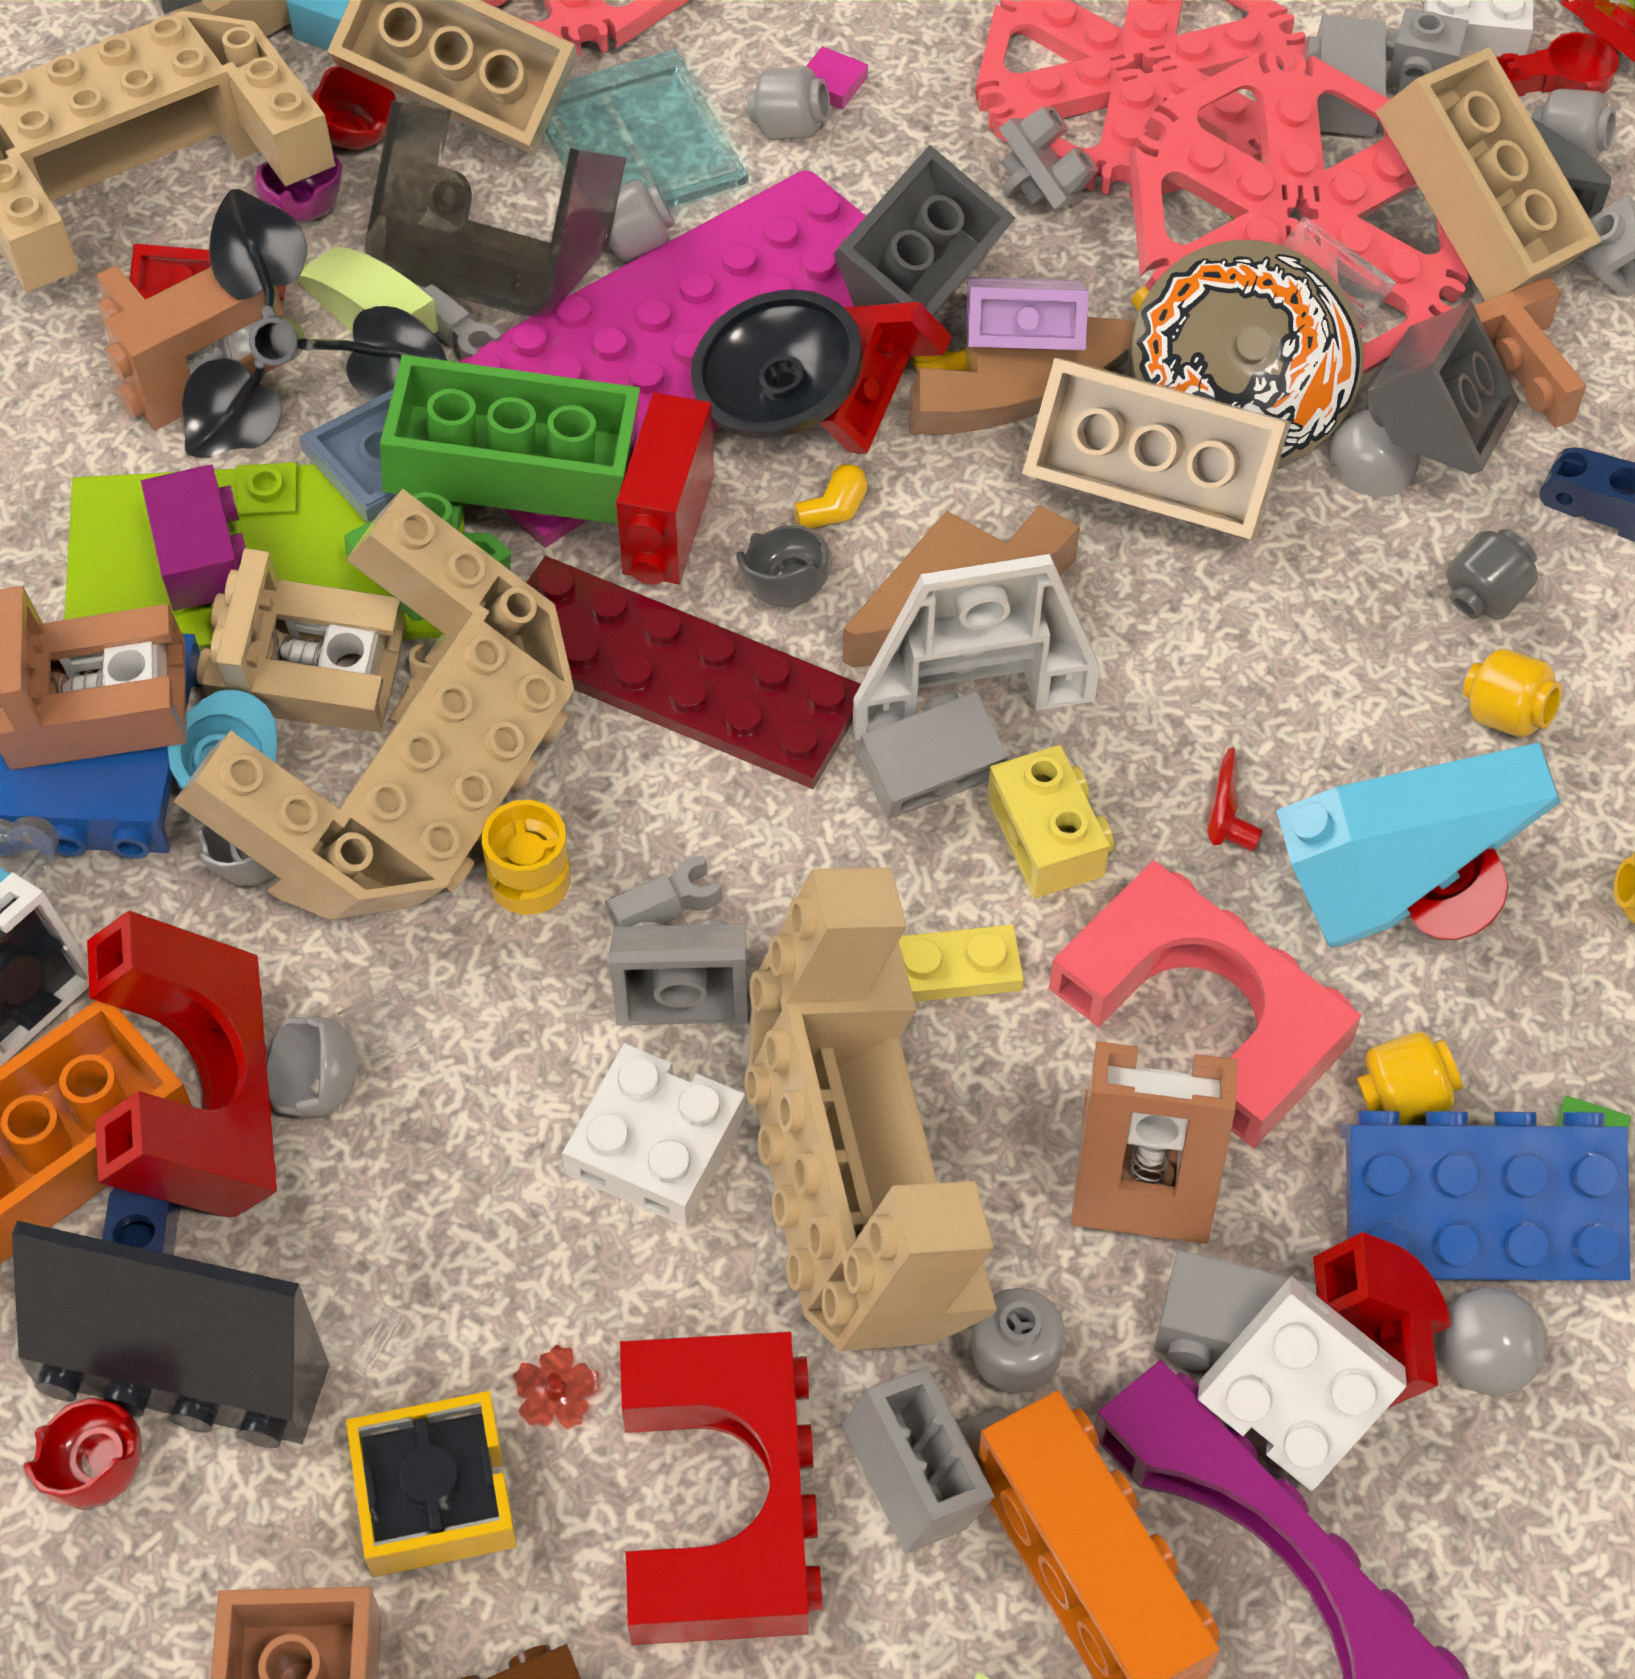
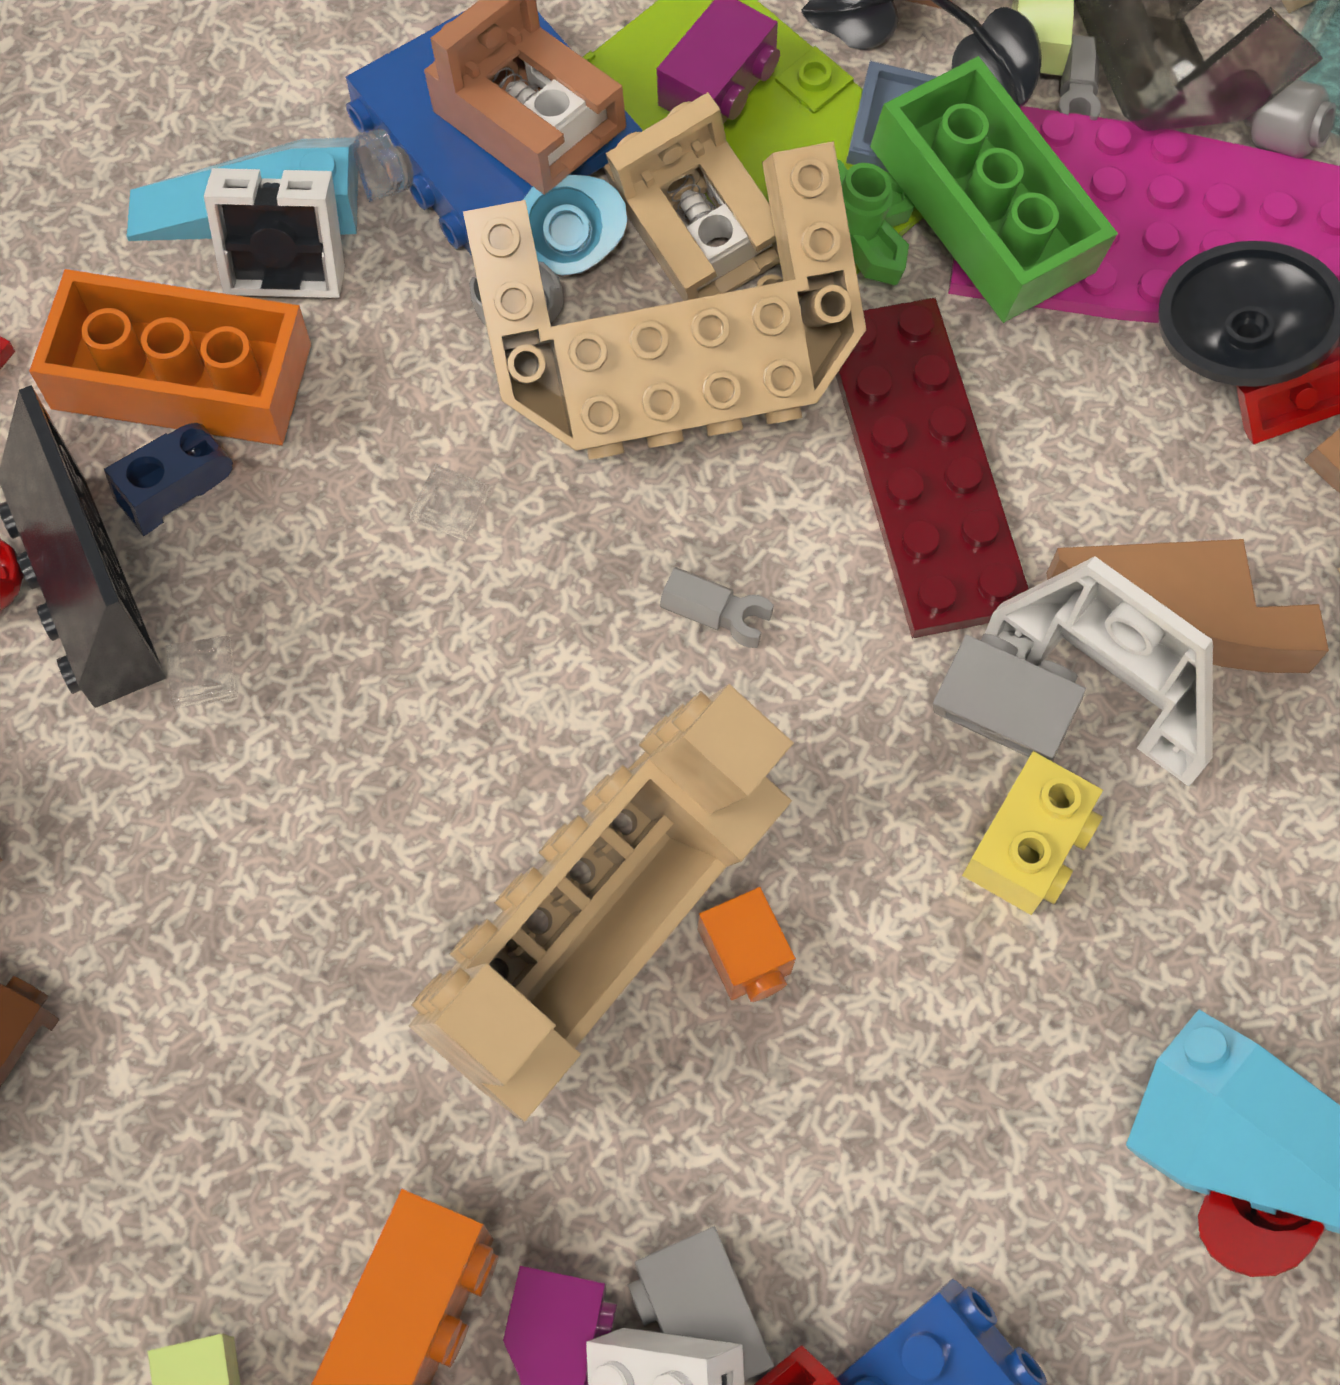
camera: 50 degrees right, 10 degrees up
red arch [87,910,277,1218] -> none
light grey hair [267,1016,358,1118] -> none
piece [346,1391,518,1578] -> none
yellow wheel [482,799,571,915] -> none
clear red plant [513,1345,600,1430] -> none
white piece [562,1043,746,1227] -> none
light grey slope [610,920,748,1026] -> none
red brick [616,392,714,585] -> none
red arch [620,1331,823,1645] -> none
dark grey hair [736,525,833,607] -> none
yellow arm [793,464,867,529] -> none
light grey brick [841,1367,1009,1554] -> none
light yellow plate [899,924,1024,1002] -> none
light grey head [970,1288,1066,1393] -> none
coral arch [1049,860,1362,1148] -> none
nougat brick [1071,1041,1237,1244] -> none
red bar [1207,747,1263,852] -> none
yellow head [1356,1030,1463,1125] -> none
none -> orange brick [697,887,796,1002]

